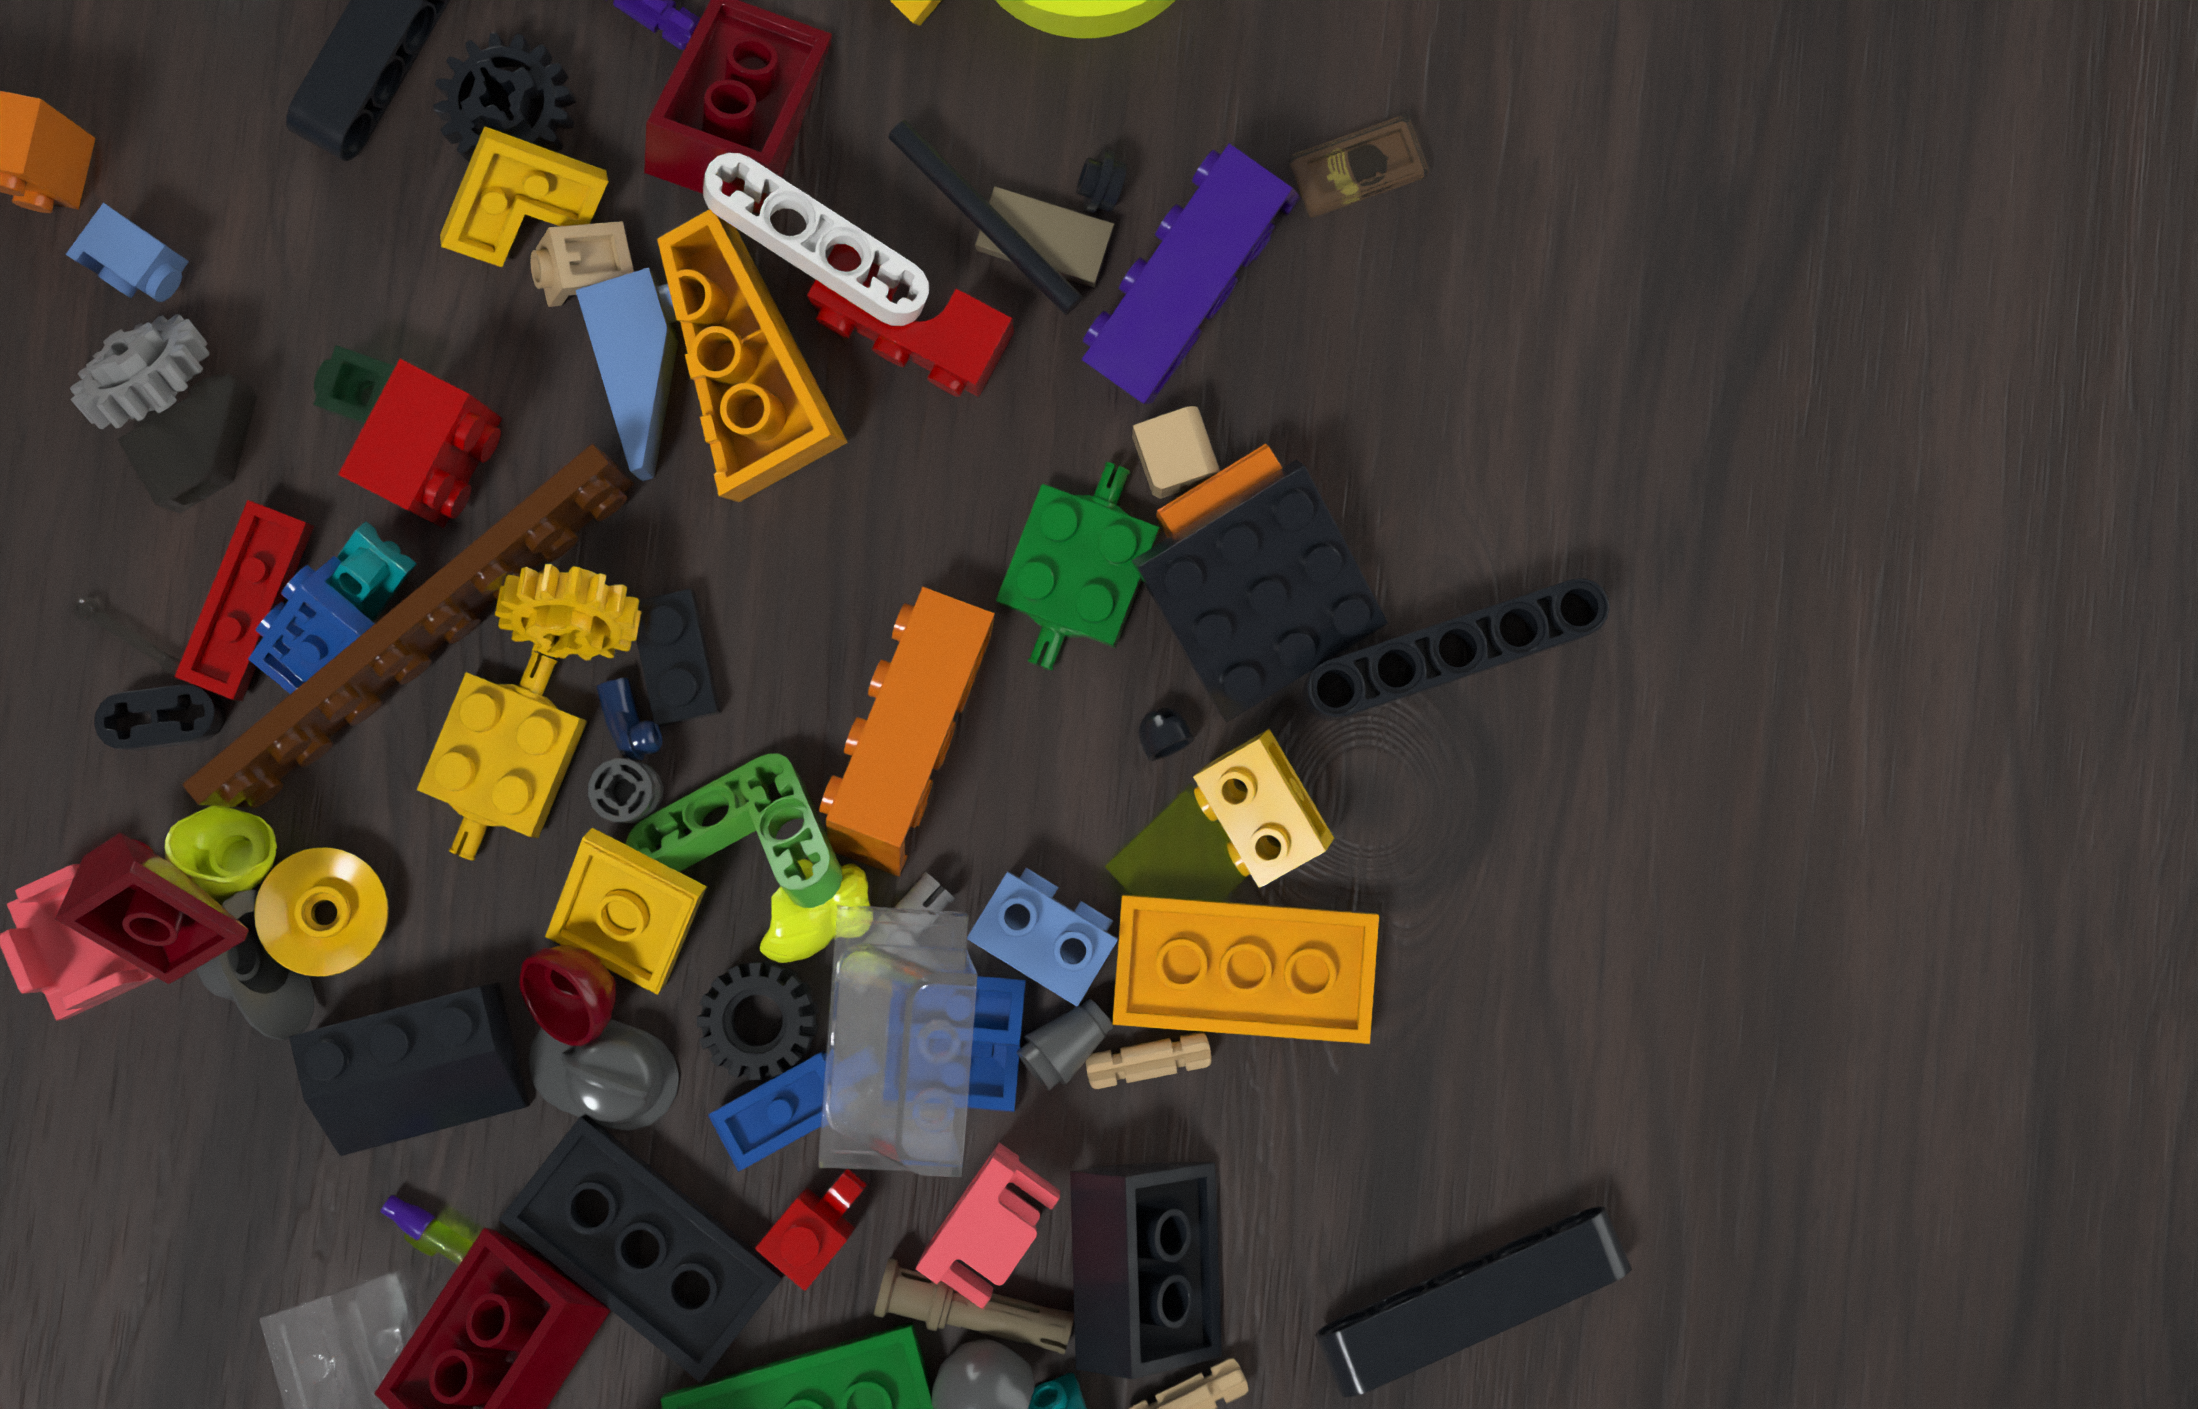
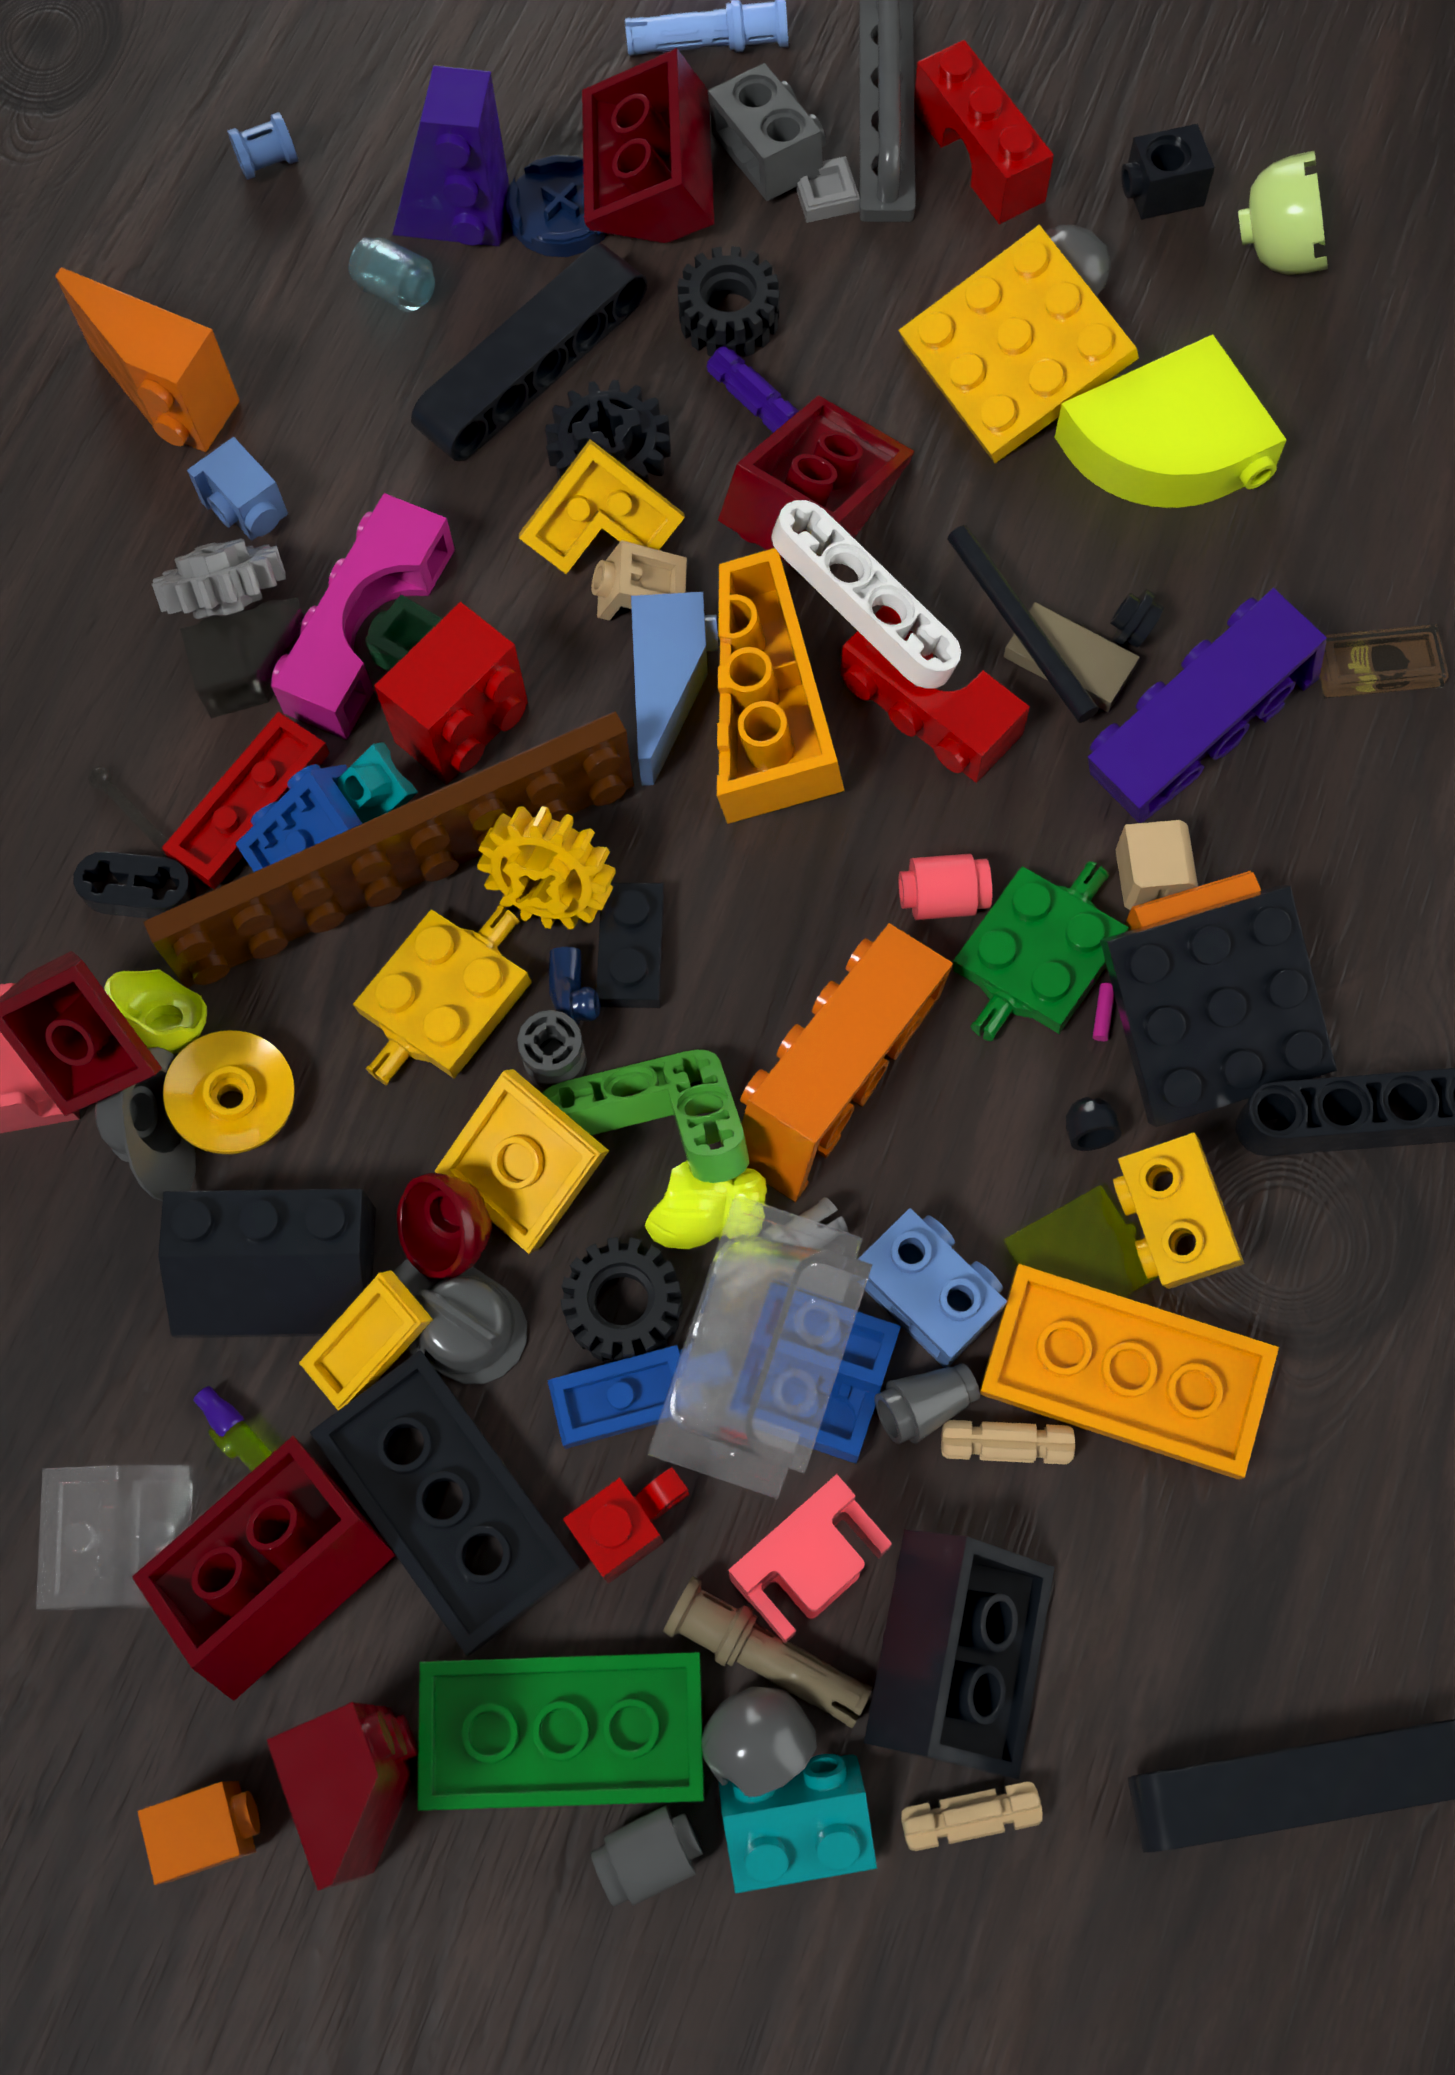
camera: 15 degrees right, 15 degrees down
none -> dark pink arch [271,493,455,740]
none -> yellow tile [299,1270,433,1411]
none -> coral brick [898,853,992,920]
none -> dark pink piece [1093,983,1114,1041]

